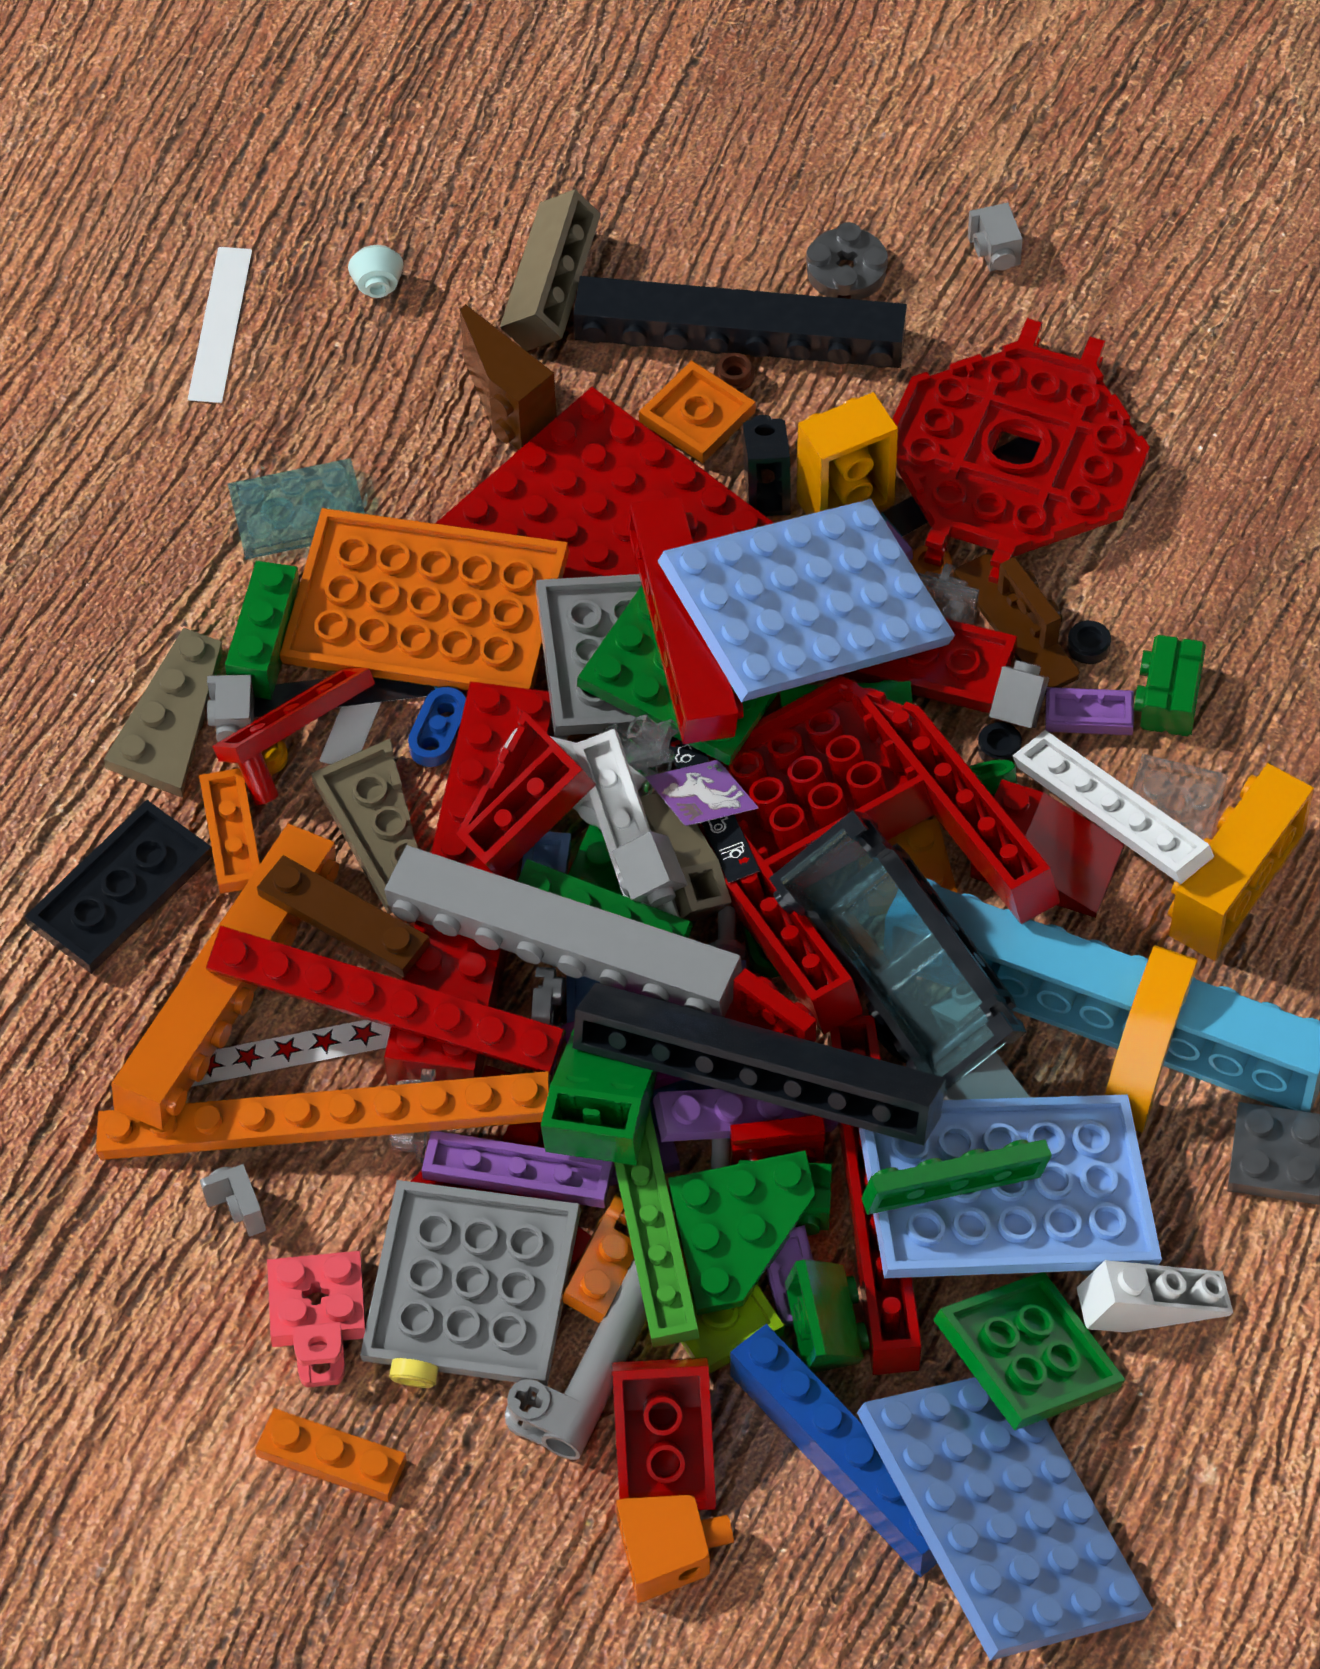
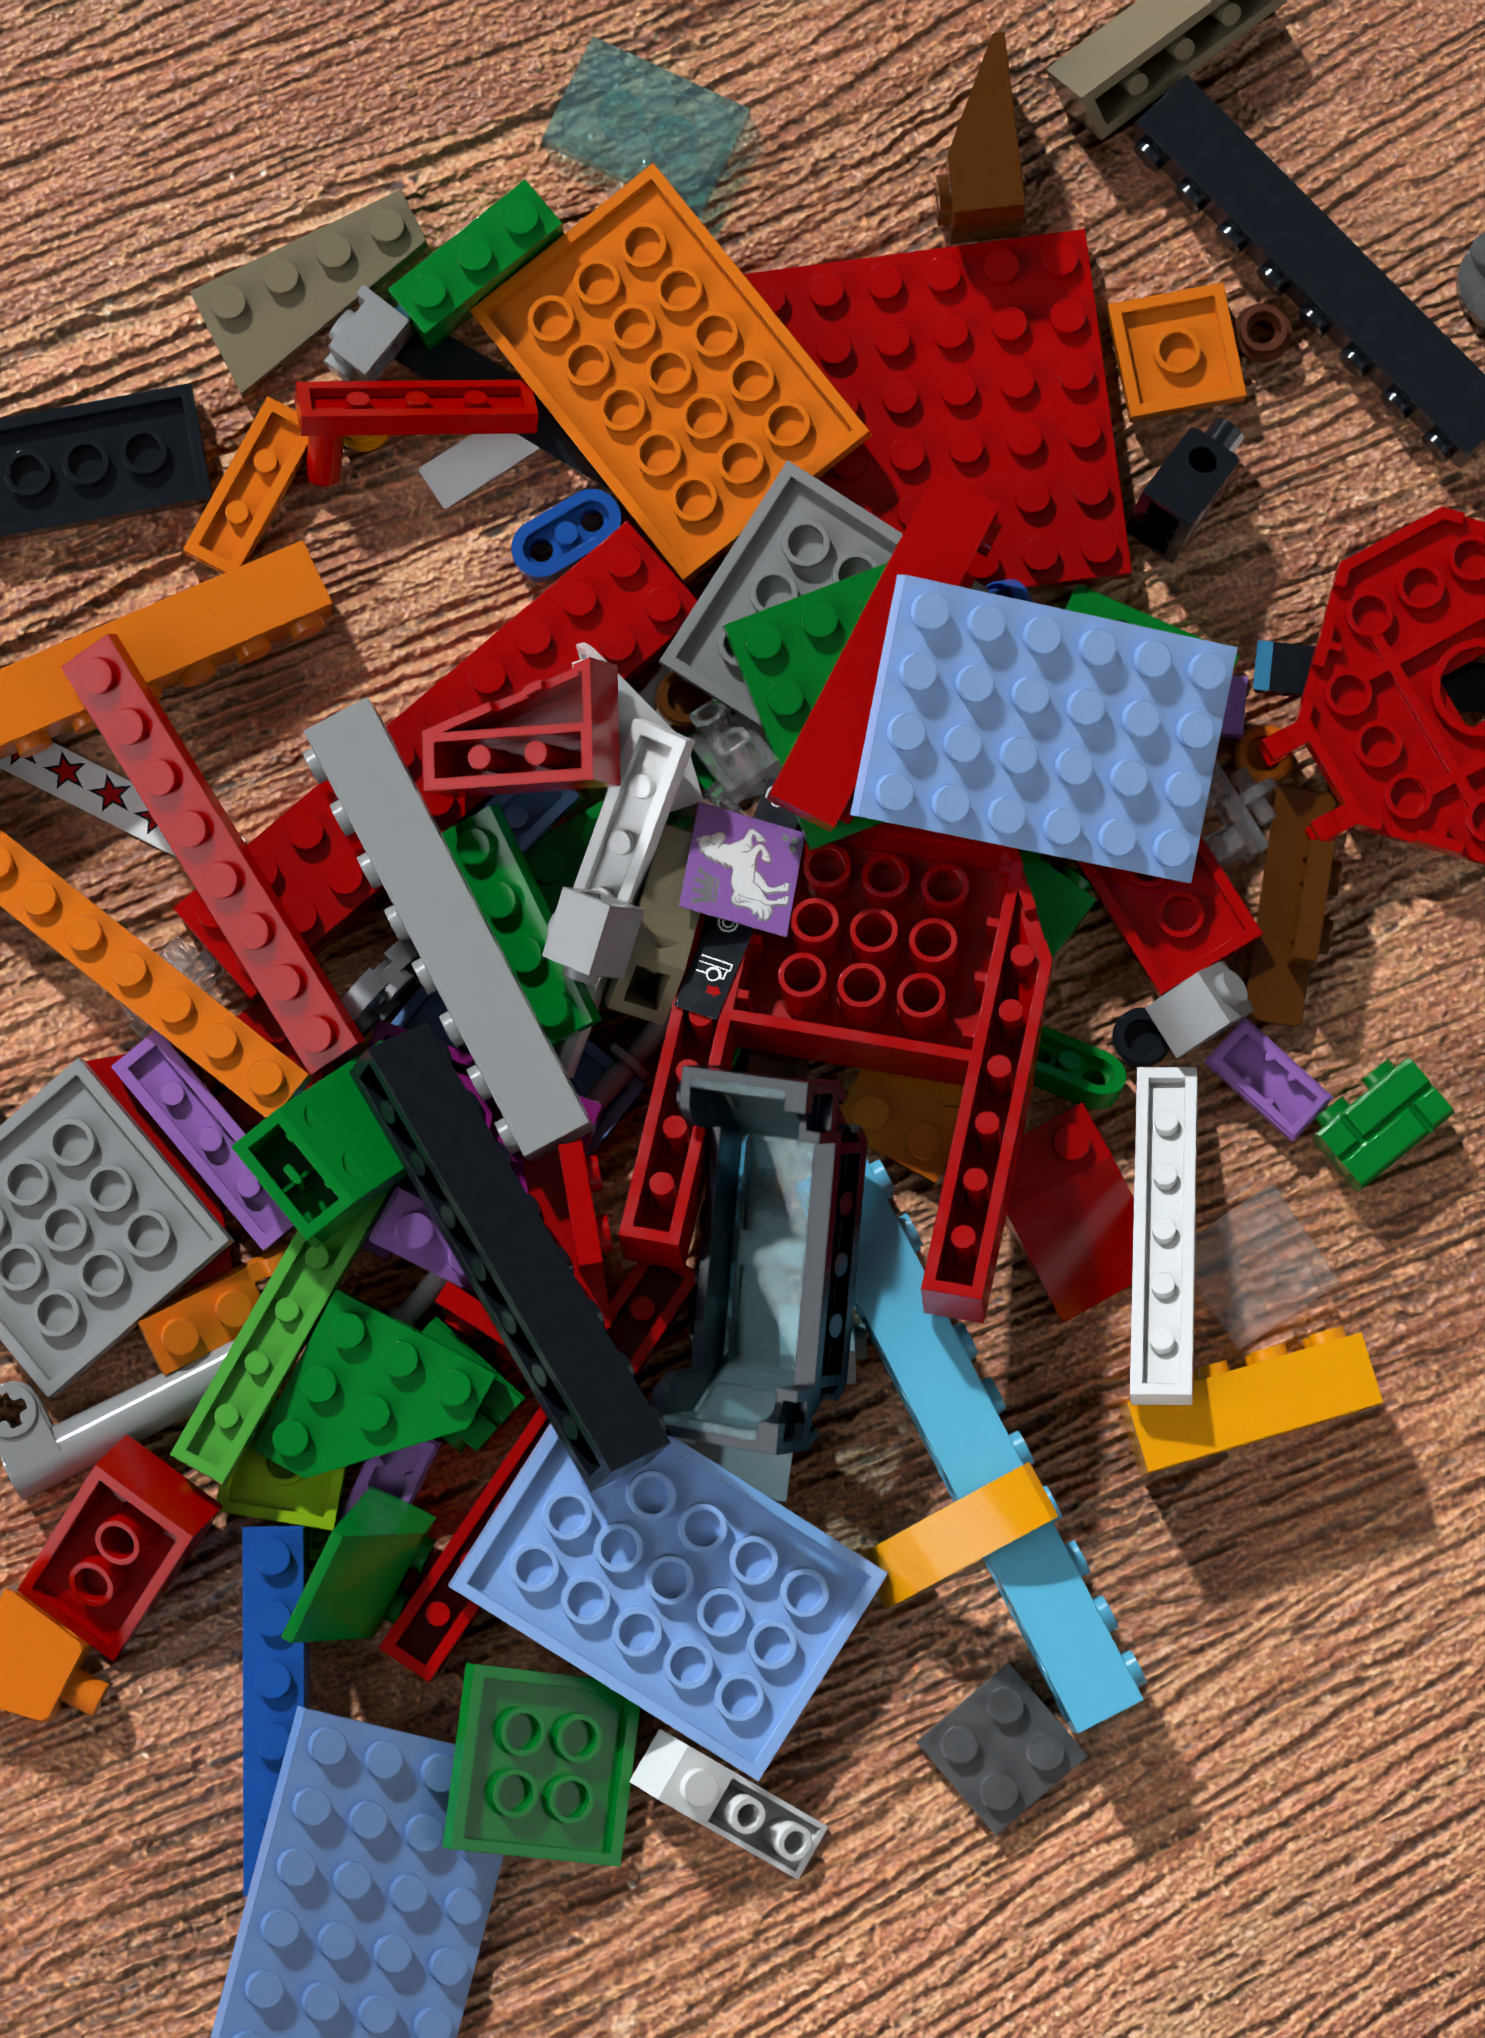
camera: 40 degrees right, 25 degrees up
reddish brown plate [257,855,430,977] -> none
dark tan wing [311,739,418,914] -> none
light orange brick [797,392,898,515] -> none
green plate [861,1139,1052,1215] -> none
black tile [1067,620,1111,664] -> none

